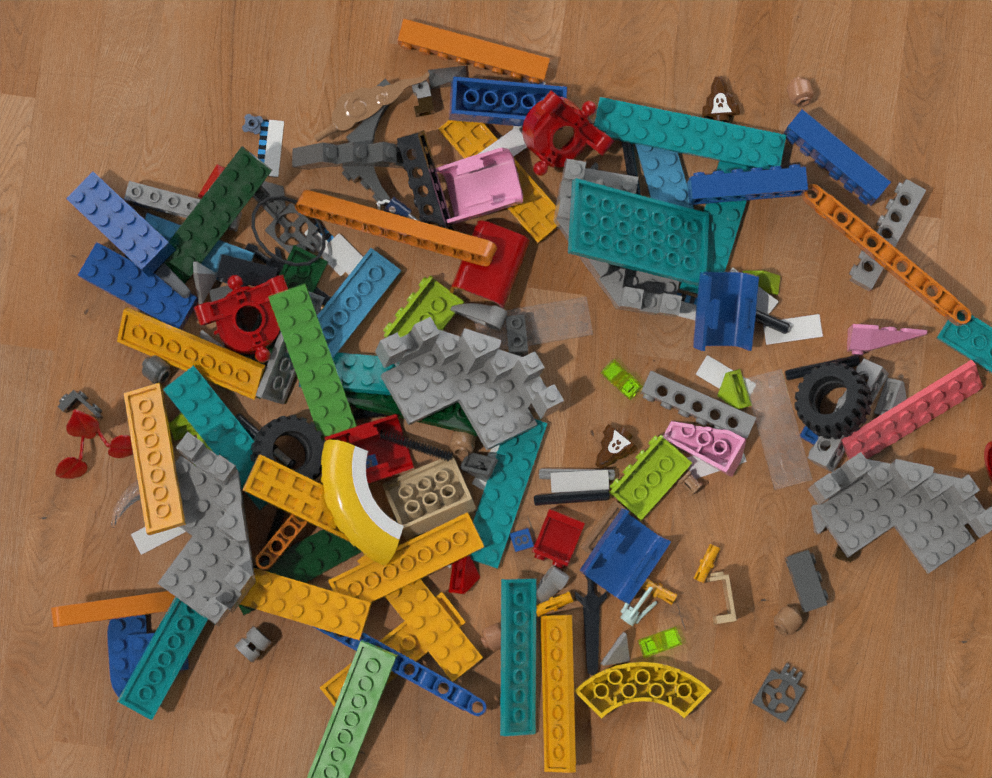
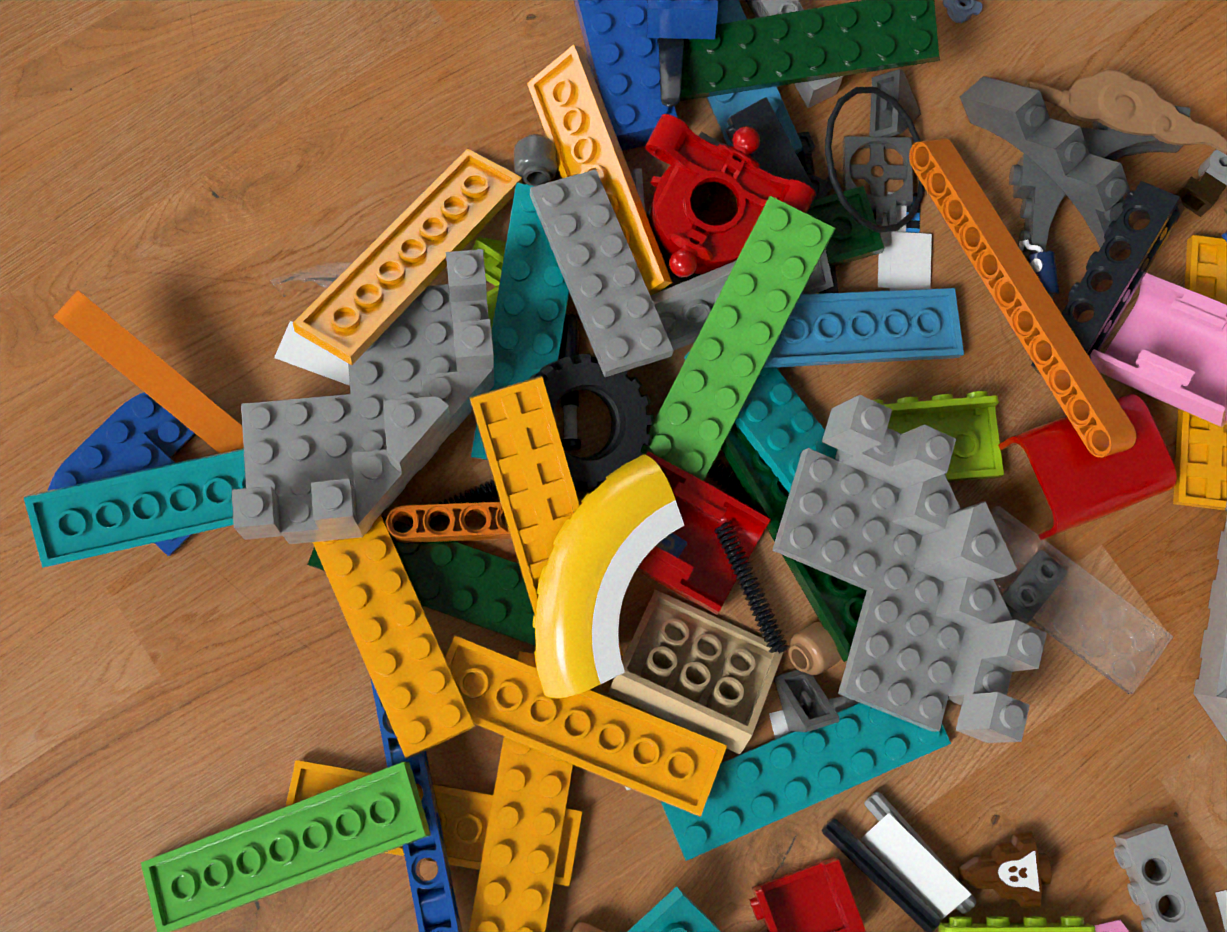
camera: 50 degrees right, 5 degrees down
red plant [55,409,133,479] -> none
dark grey bracket [57,390,104,420] -> none
light grey slope [193,262,217,304] -> none
light grey wheel [235,626,271,663] -> none
white sticker [257,119,284,177] -> none
red slope [449,556,481,594] -> none
light grey piece [450,303,508,331] -> none
blue tile [510,528,534,552] -> none
clear neon green slope [600,359,643,400] -> none
none -> light grey plate [530,169,674,377]

